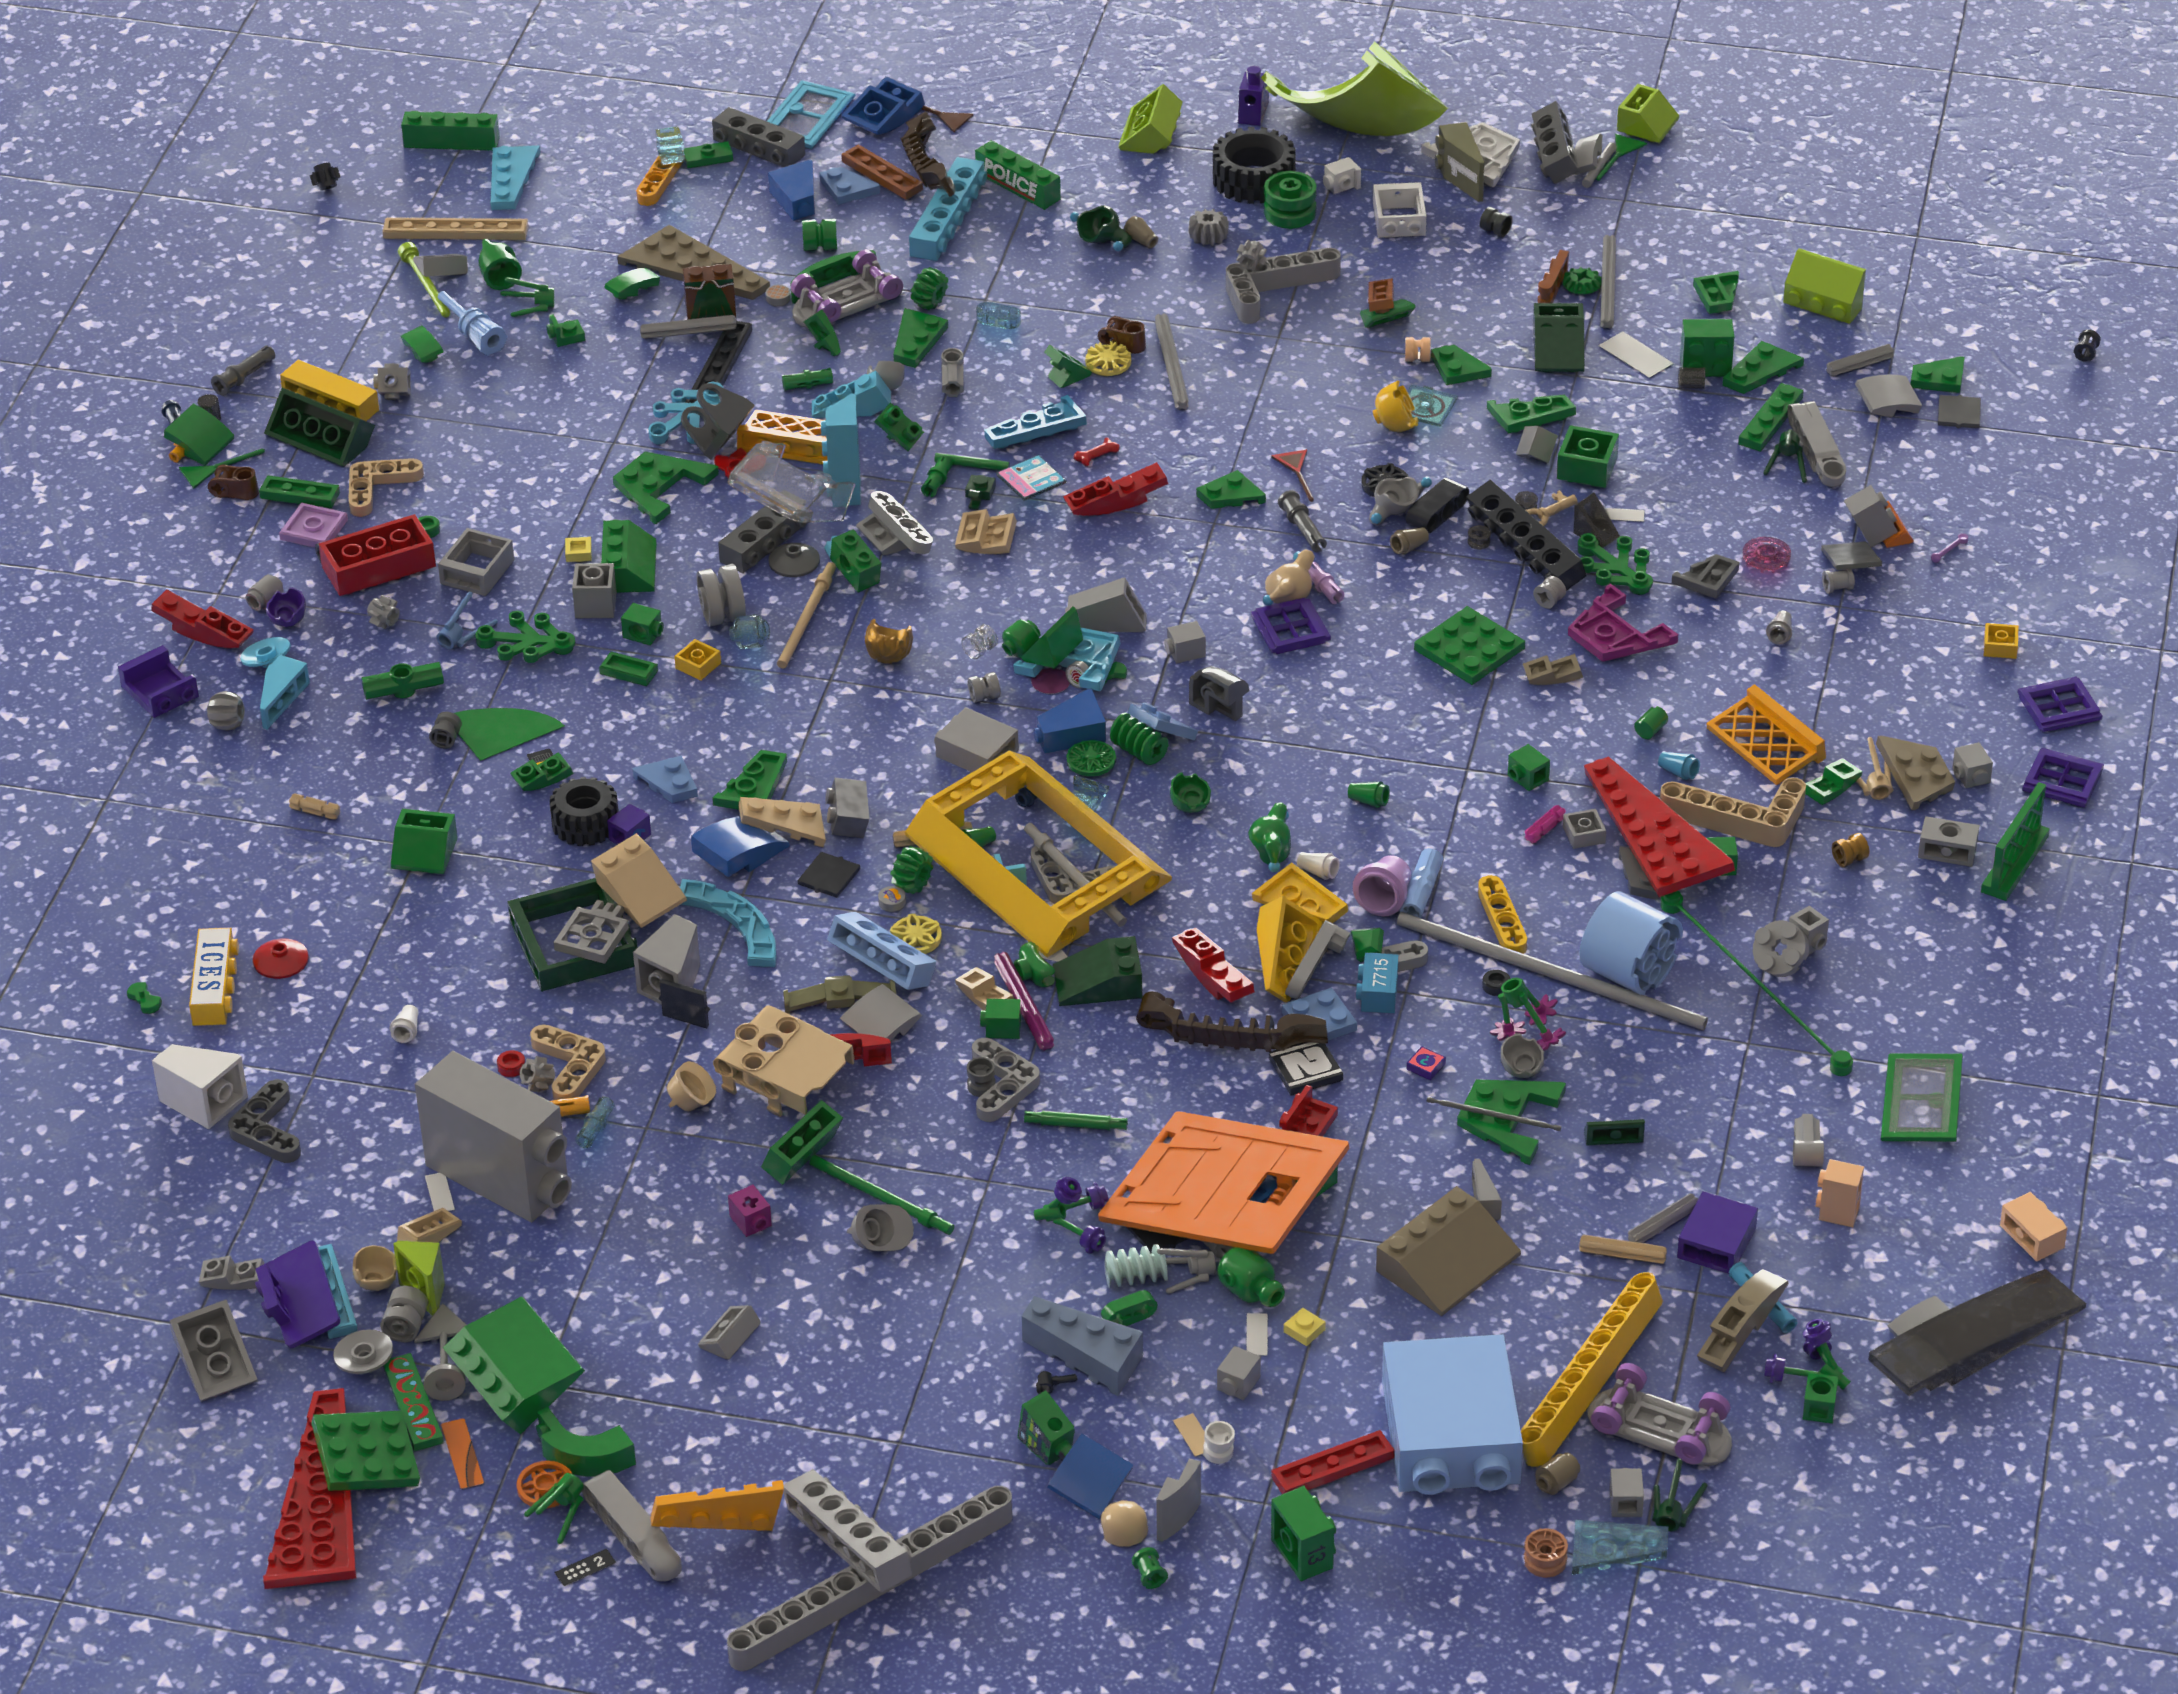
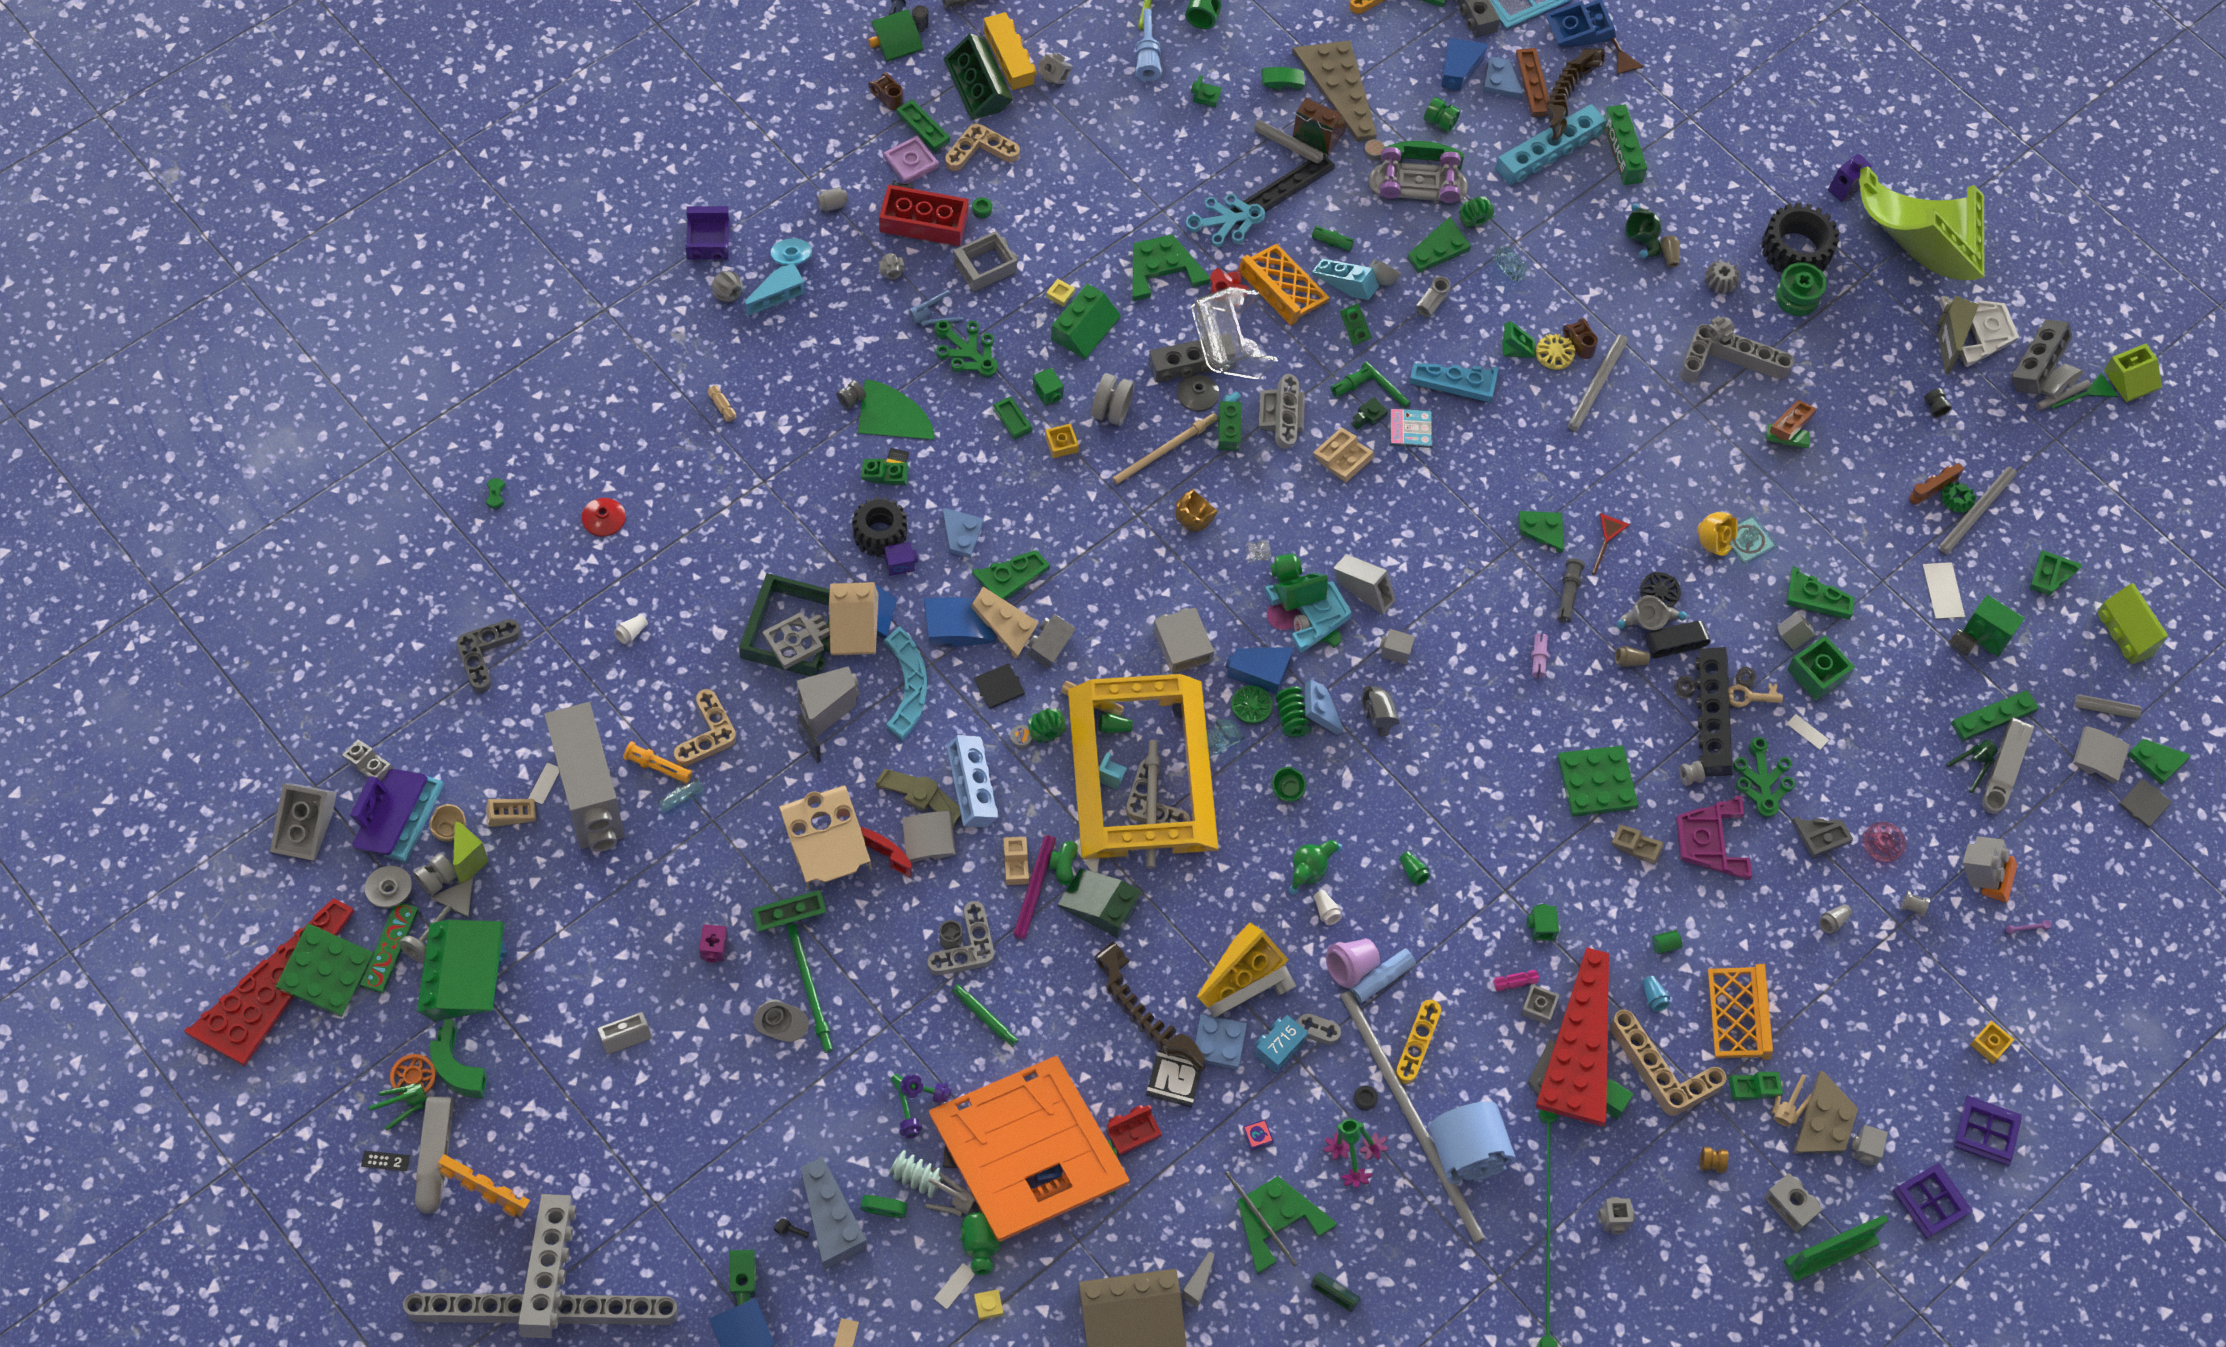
camera: 30 degrees right, 20 degrees up
red slope [151,589,254,648] -> none
white slope [152,1044,248,1129] -> none
green piece [179,448,265,489] -> none
brick [189,928,239,1026] -> none
dark purple hair [266,587,306,627] -> none
green piece [361,662,444,700] -> none
green slope [391,808,458,874] -> none
green slope [400,325,444,363] -> none
orange sticker [441,1418,484,1489] -> none
red tile [497,1050,525,1077] -> none
green plant [500,277,554,317] -> none
light grey gear [520,1056,555,1092] -> none
light grey head [572,563,617,618] -> none
tan piece [667,1061,716,1112] -> none
dark grey hose [681,383,755,460] -> none
clear light blue head [729,614,770,649] -> none
green slope [803,309,841,357] -> none
medium azure slope [821,393,861,506] -> none
light yellow wheel [890,914,942,954] -> none
light grey wheel [968,672,1001,703] -> none
green brick [980,998,1021,1039] -> none
red slope [1063,462,1168,516] -> none
red piece [1074,437,1120,467] -> none
lime slope [1118,84,1183,154] -> none
red slope [1172,928,1255,1002] -> none
light grey brick [1217,1346,1261,1400] -> none
dark purple piece [1251,597,1331,654] -> none
yellow wing [1251,862,1348,925] -> none
tan piece [1263,549,1315,606] -> none
white brick [1323,157,1361,194] -> none
green piece [1351,928,1384,962] -> none
white window [1373,182,1426,238] -> none
light nougat wheel [1405,337,1430,362] -> none
green wing [1431,345,1492,385] -> none
light grey hair [1501,1033,1544,1079] -> none
dark green slope [1533,303,1585,373] -> none
clear smoke slope [1573,492,1620,548] -> none
green wing [1722,341,1804,394] -> none
light grey plate [1753,920,1809,977] -> none
dark grey piece [1821,541,1882,570] -> none

